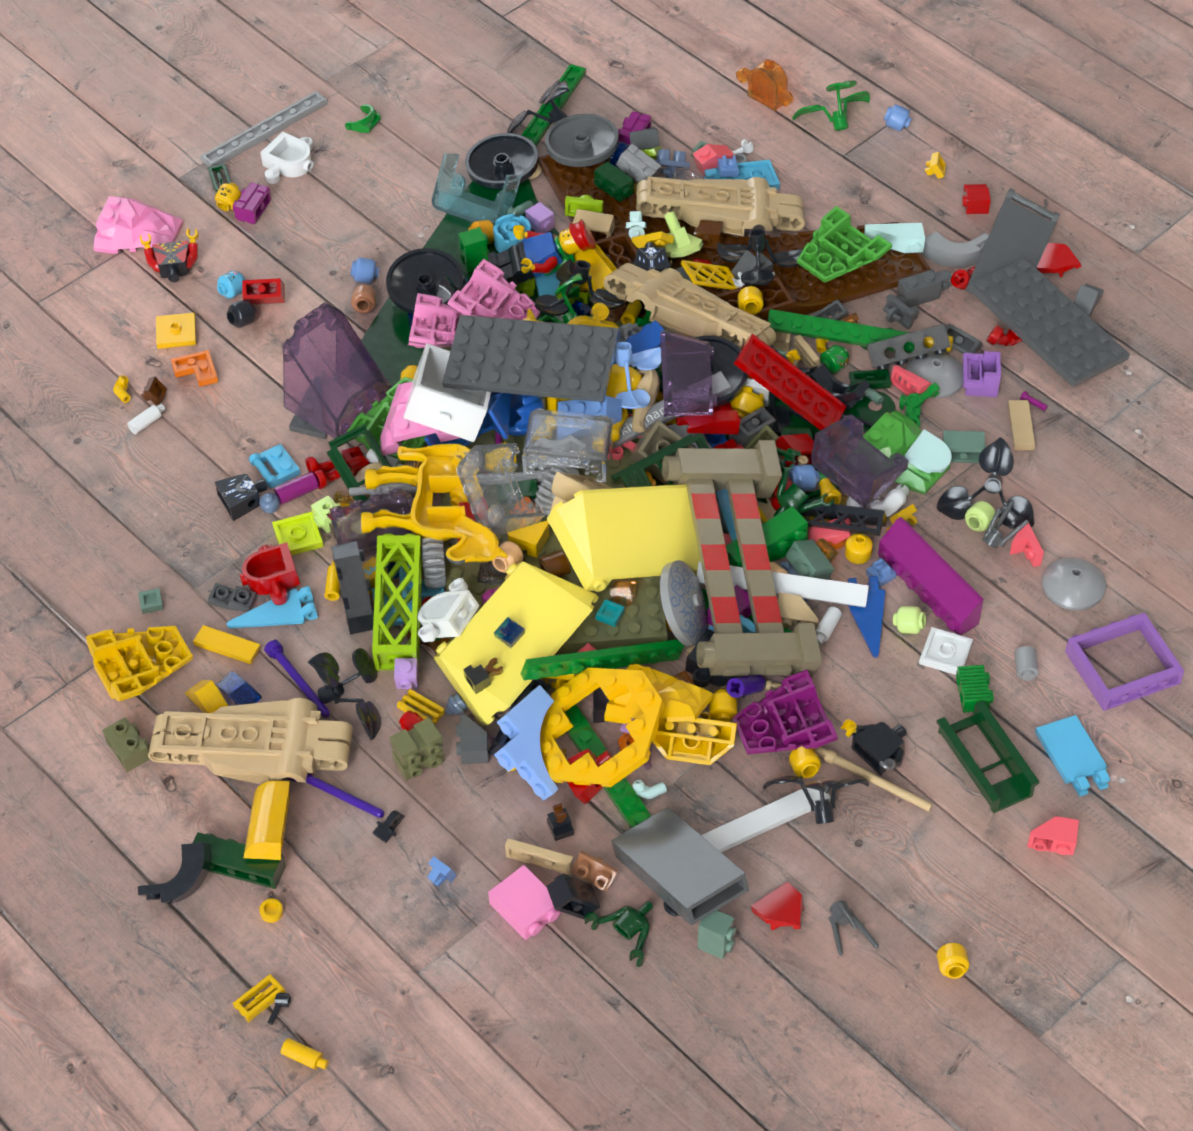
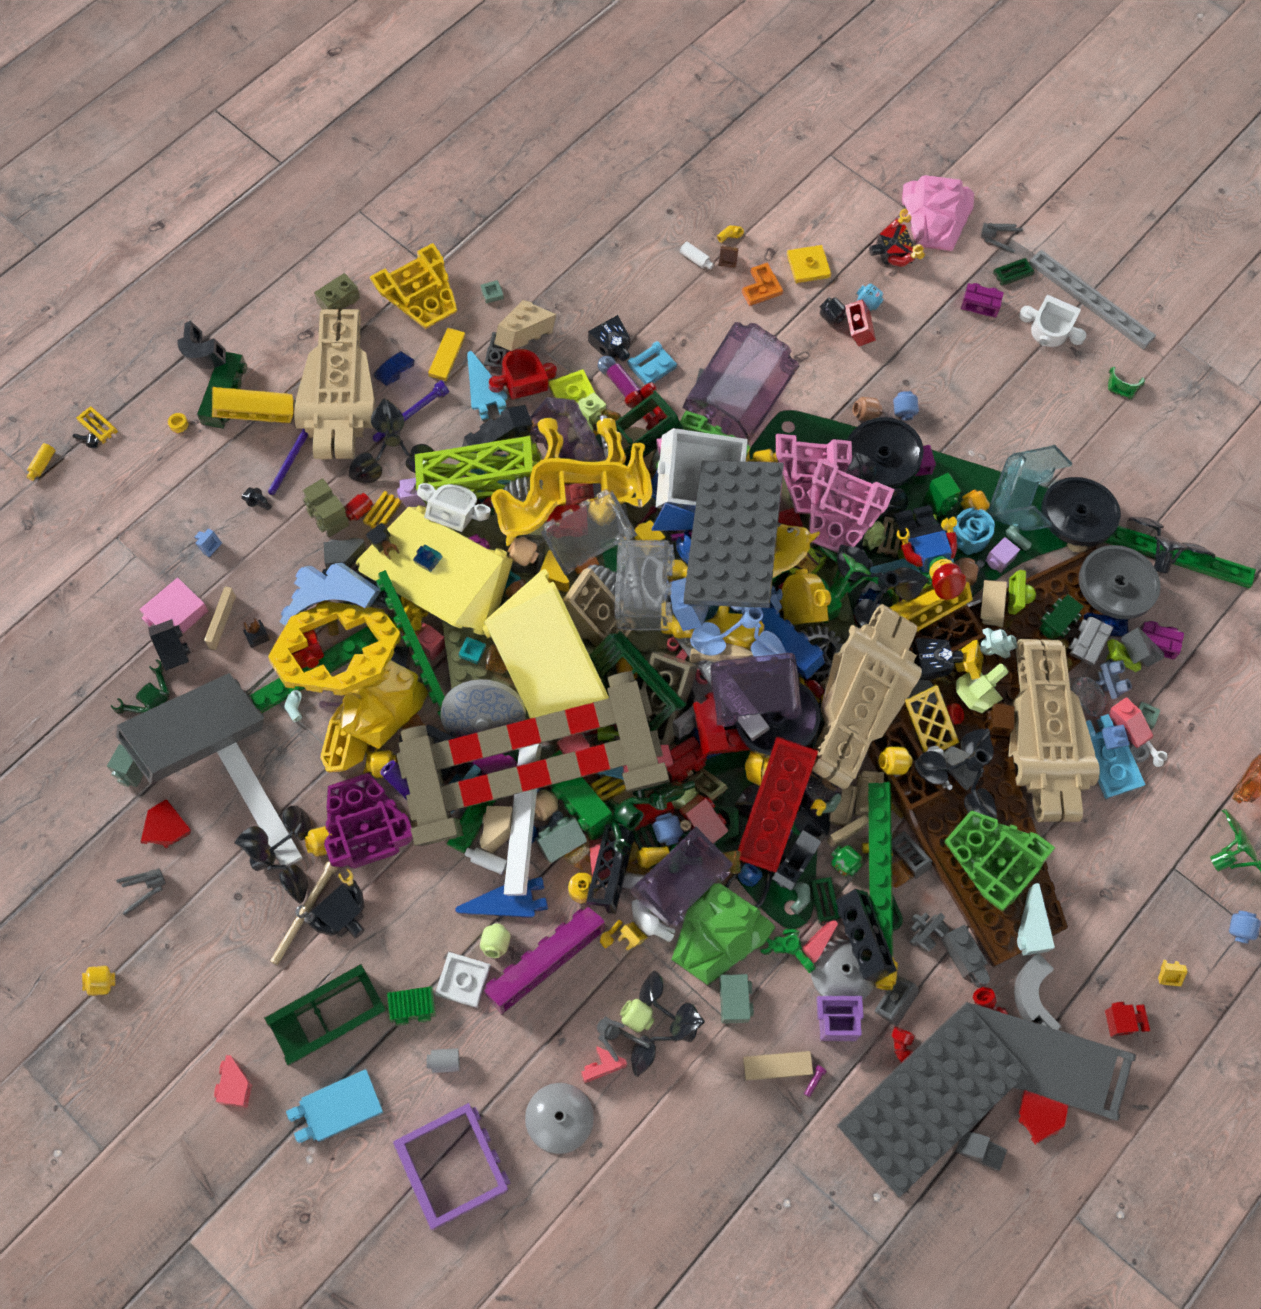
camera: 80 degrees right, 15 degrees up
yellow slope [185,680,228,713] -> none
yellow head [214,183,241,211] -> none
nougat hips [570,851,618,891] -> none
dark grey brick [728,406,776,448] -> none
medium blue tile [866,558,896,588] -> none
light aqua tile [903,429,952,473] -> none
none -> tan wedge [495,300,556,351]
none -> dark grey plant [981,223,1023,253]

